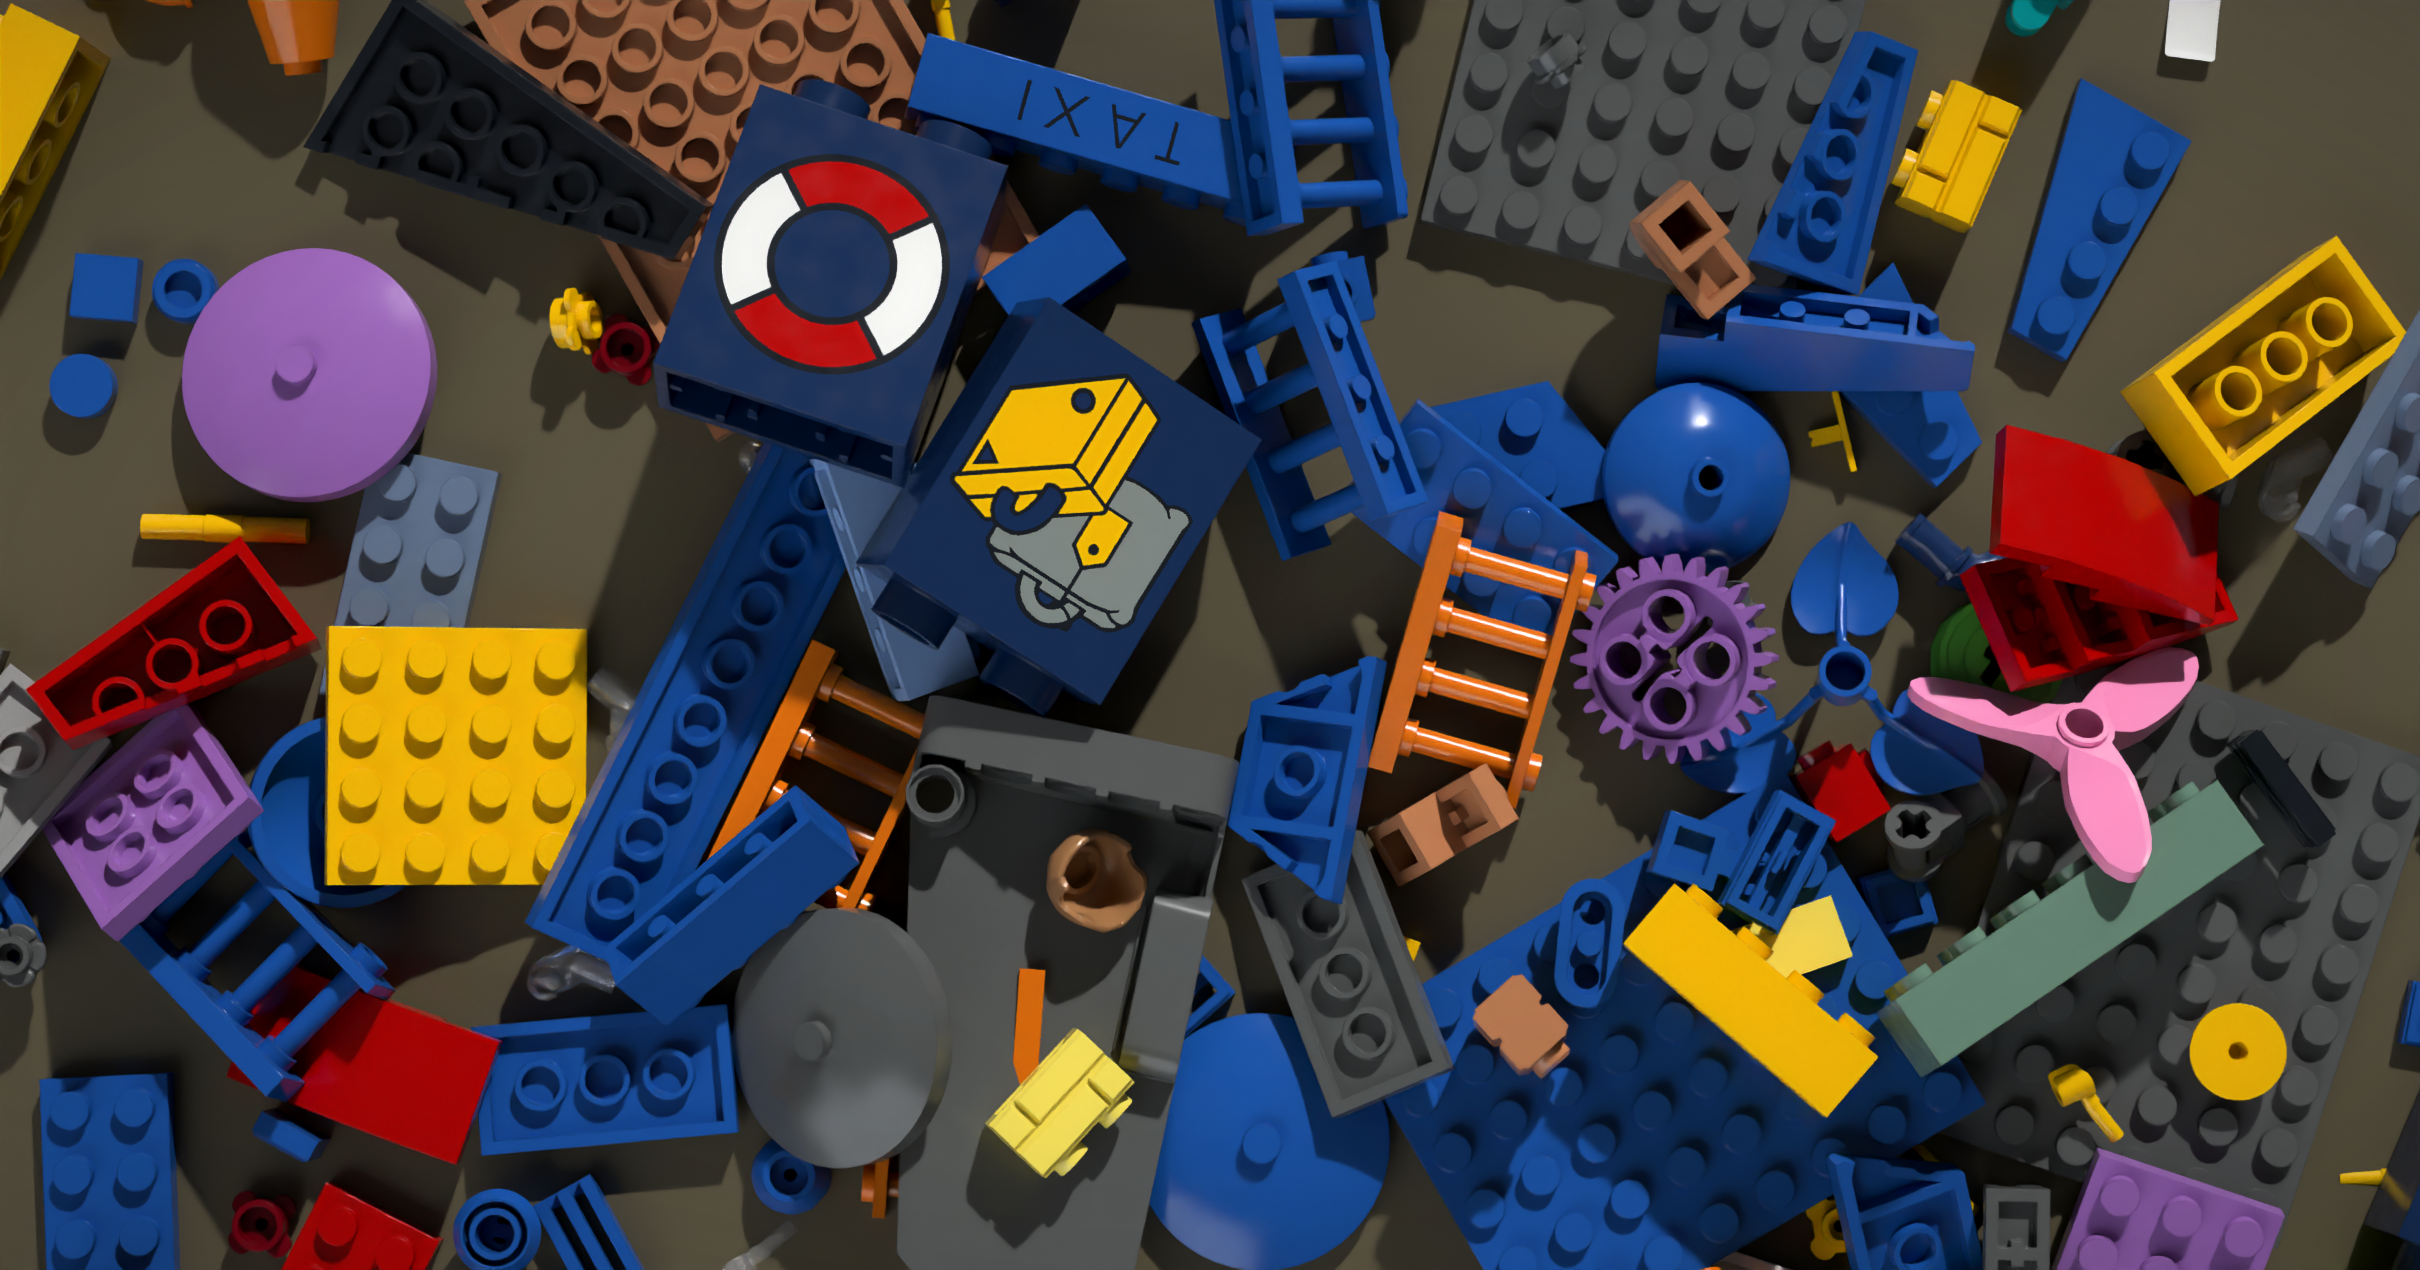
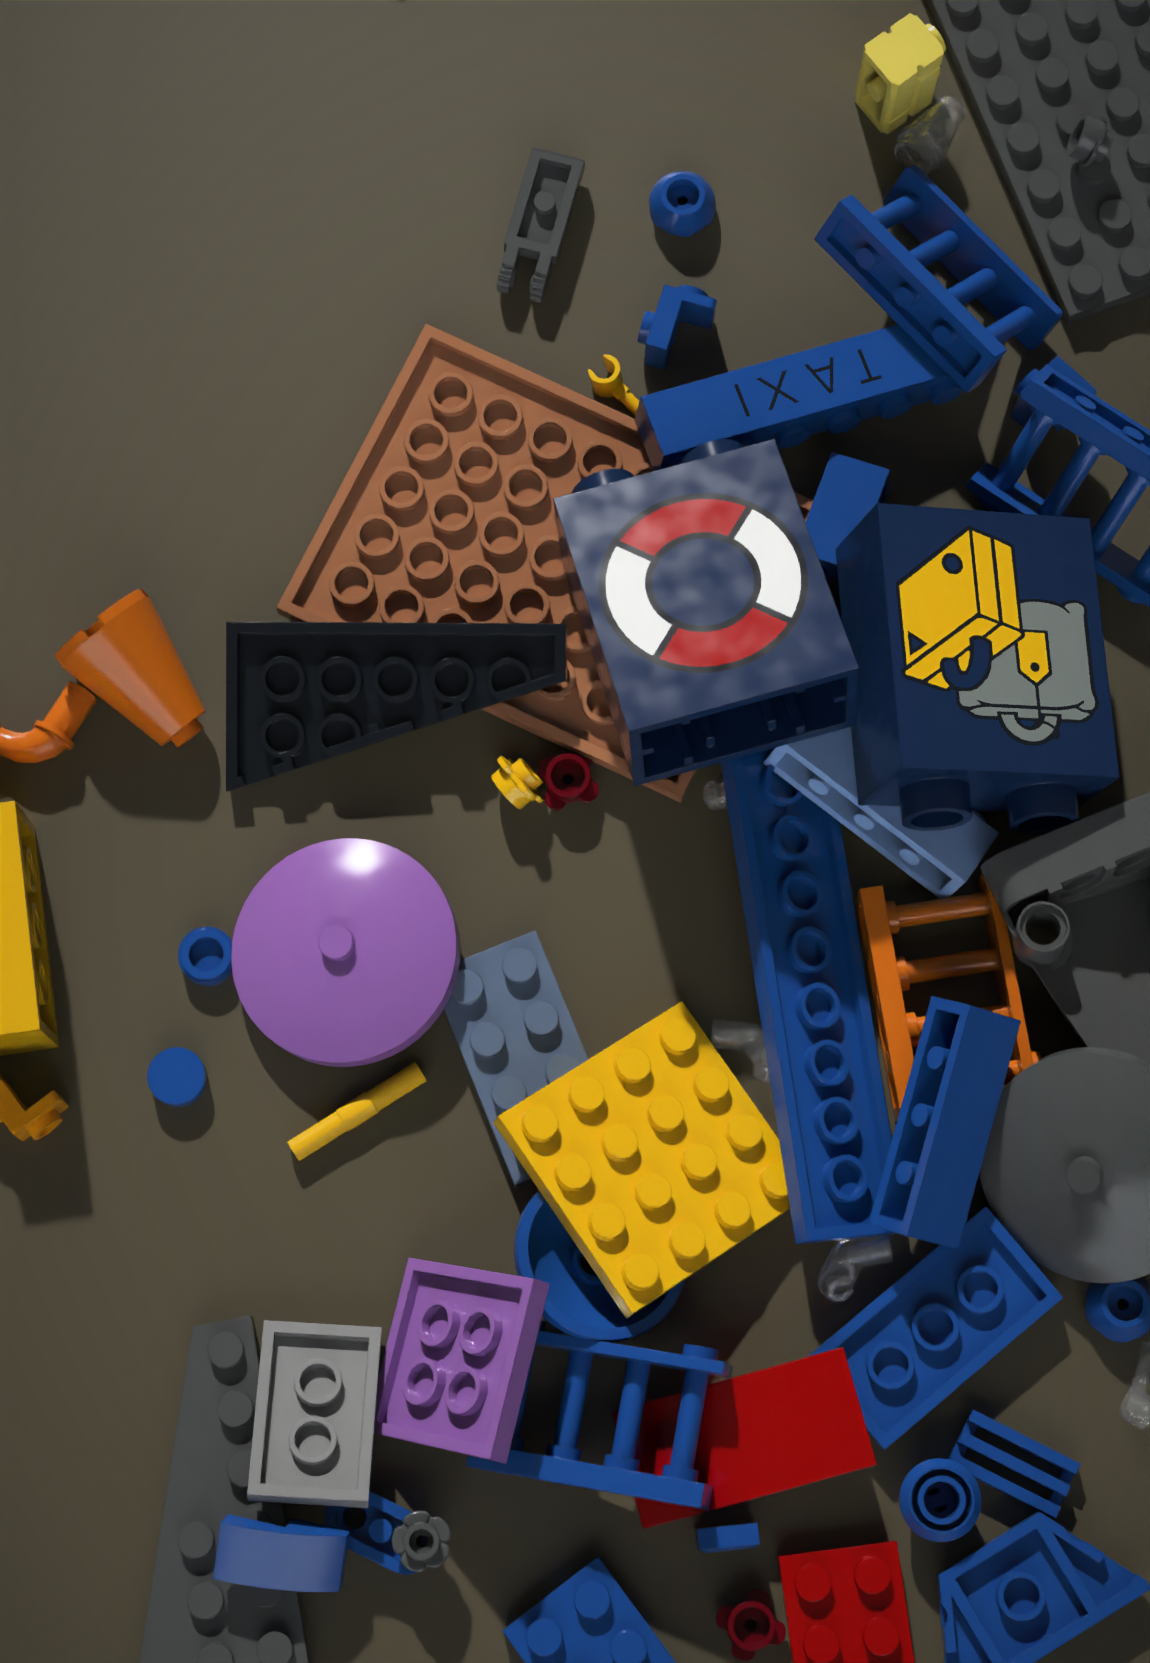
camera: 40 degrees left, 10 degrees down
red wedge [25,536,322,750] -> none
blue tile [69,253,144,324] -> none

